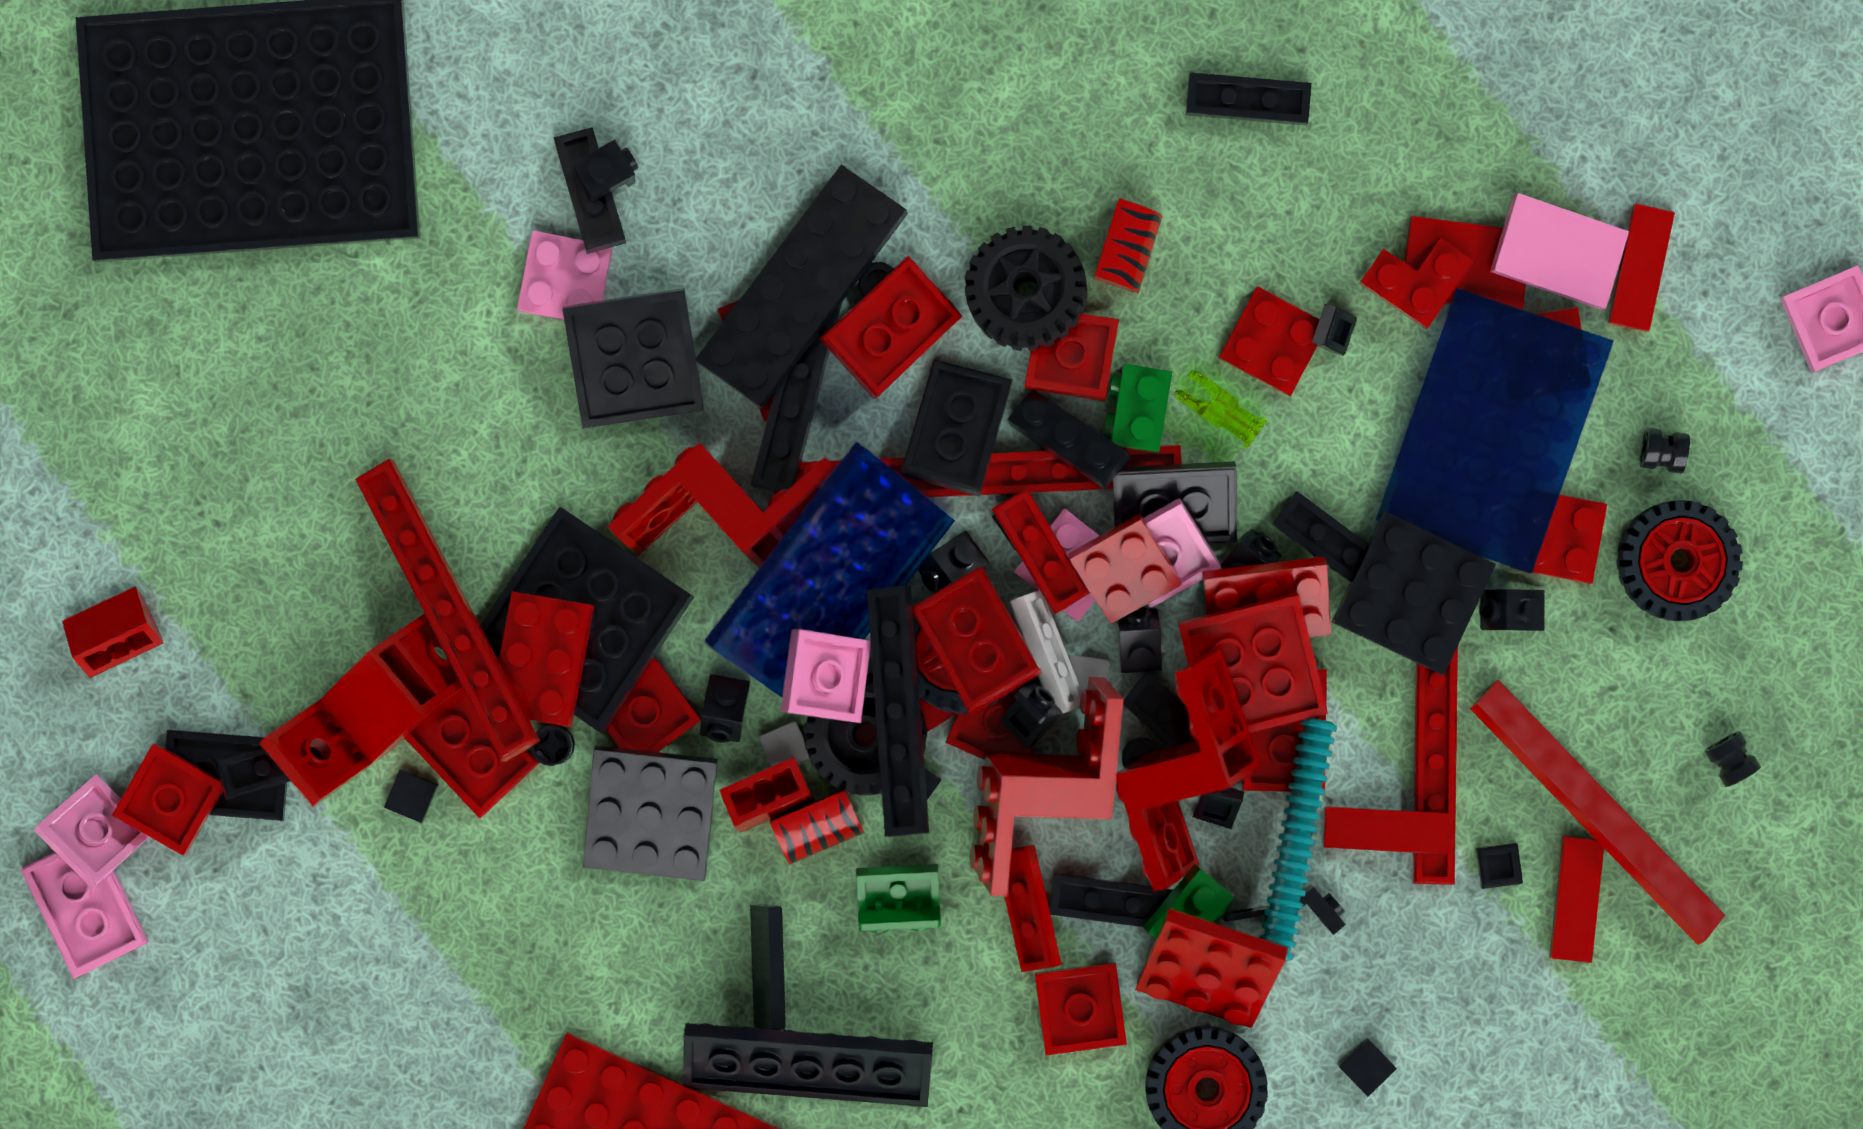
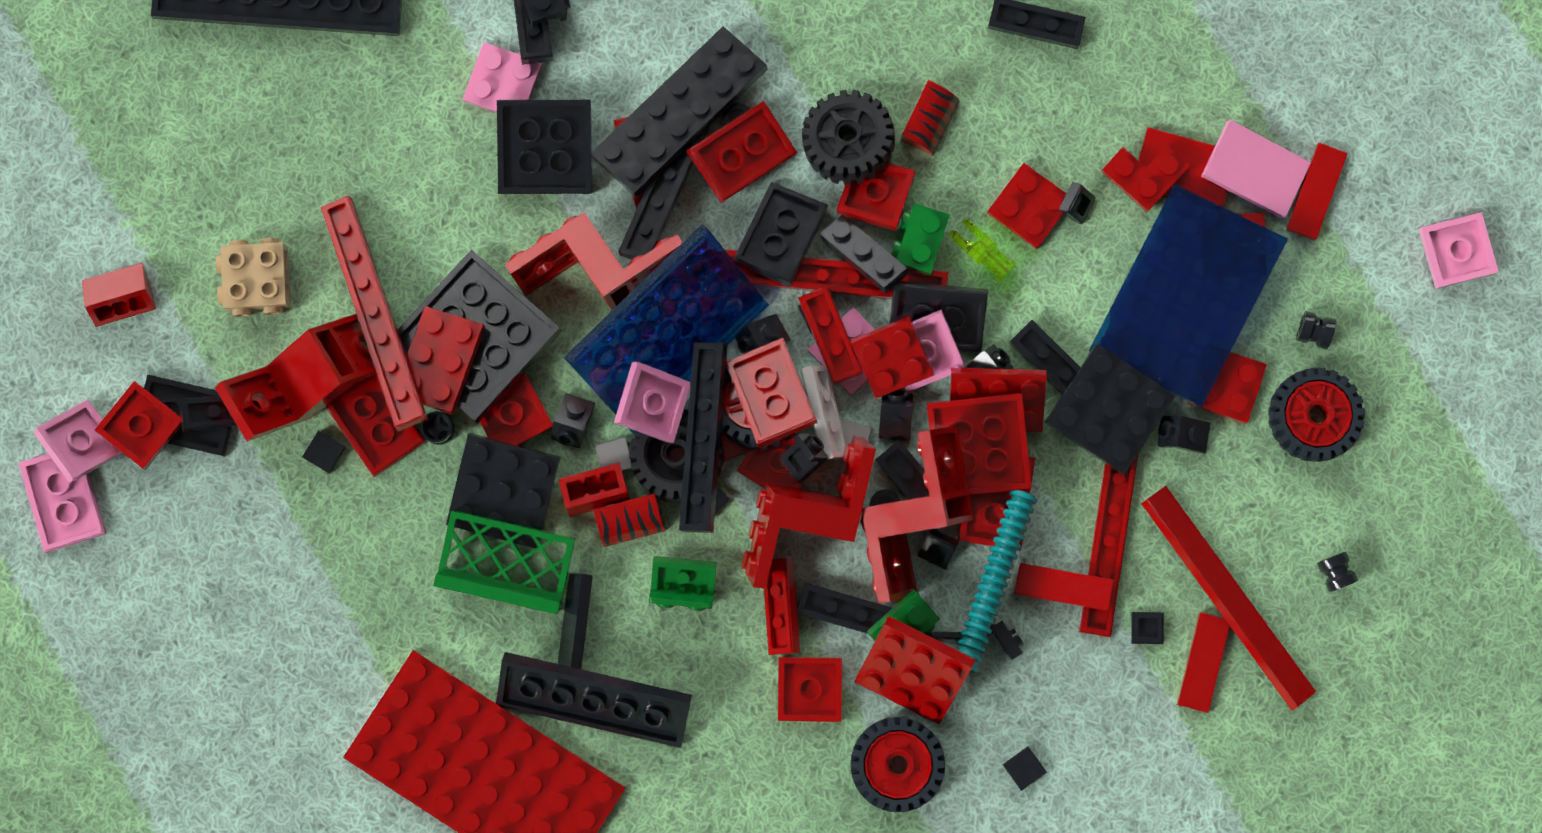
camera: 10 degrees right, 5 degrees down
none -> tan brick [216,238,291,317]
none -> green fence [433,510,576,615]

